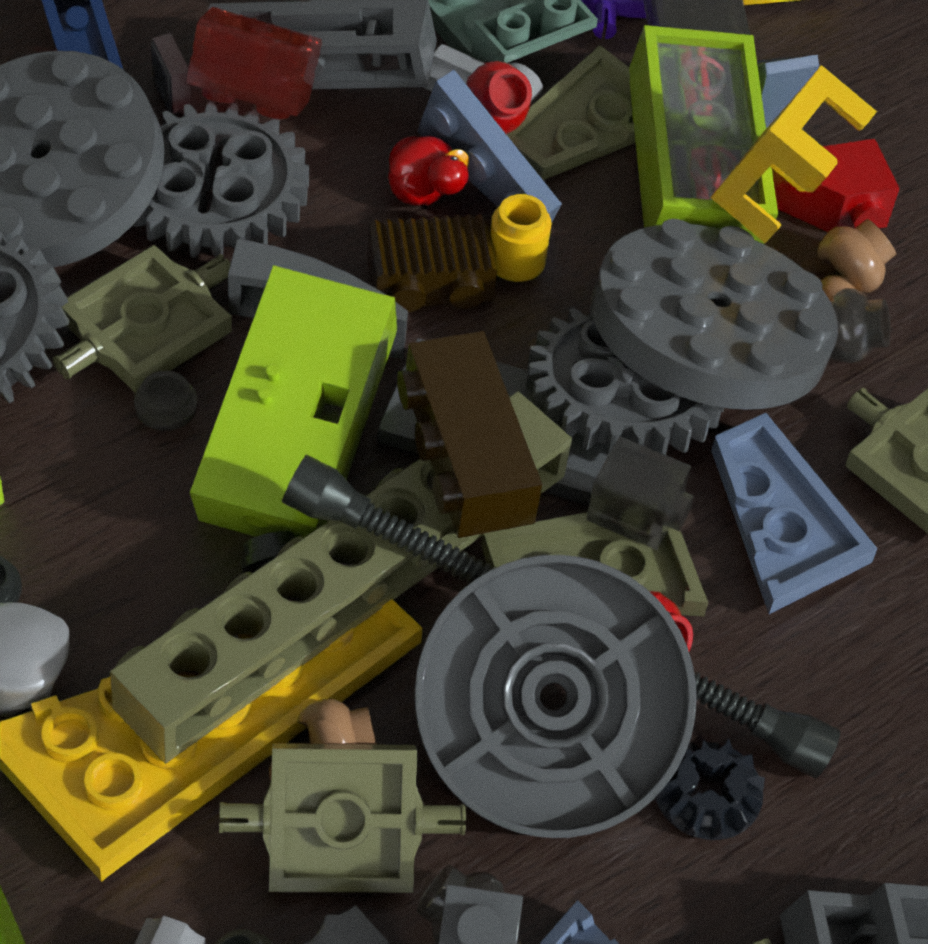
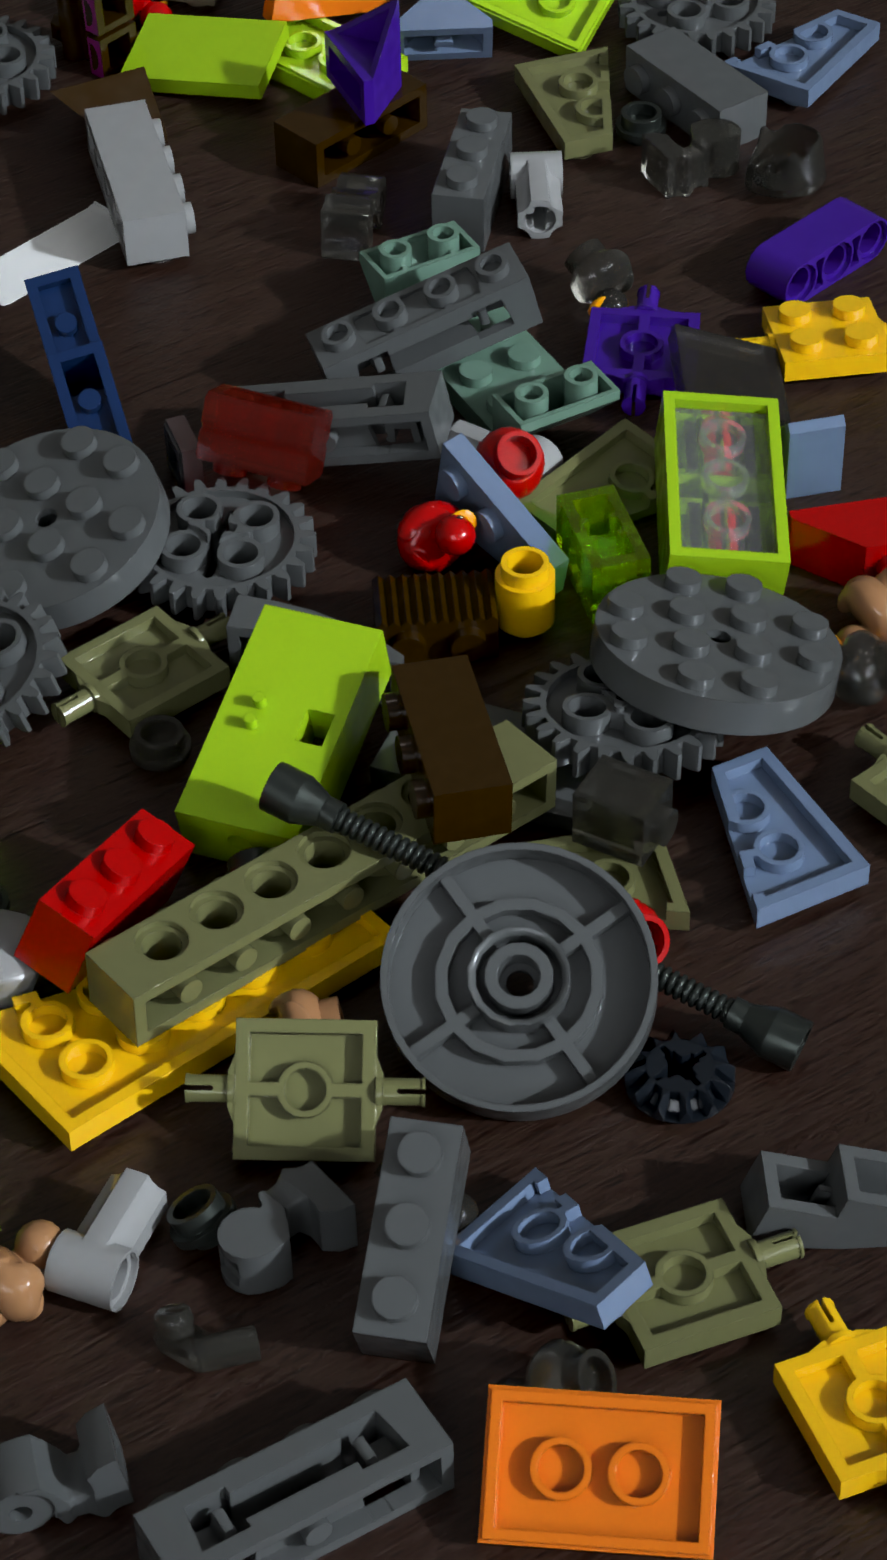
camera: 10 degrees right, 10 degrees down
yellow panel [710,65,877,243] -> none
none -> red brick [14,808,195,994]
none -> clear neon green brick [556,484,651,624]

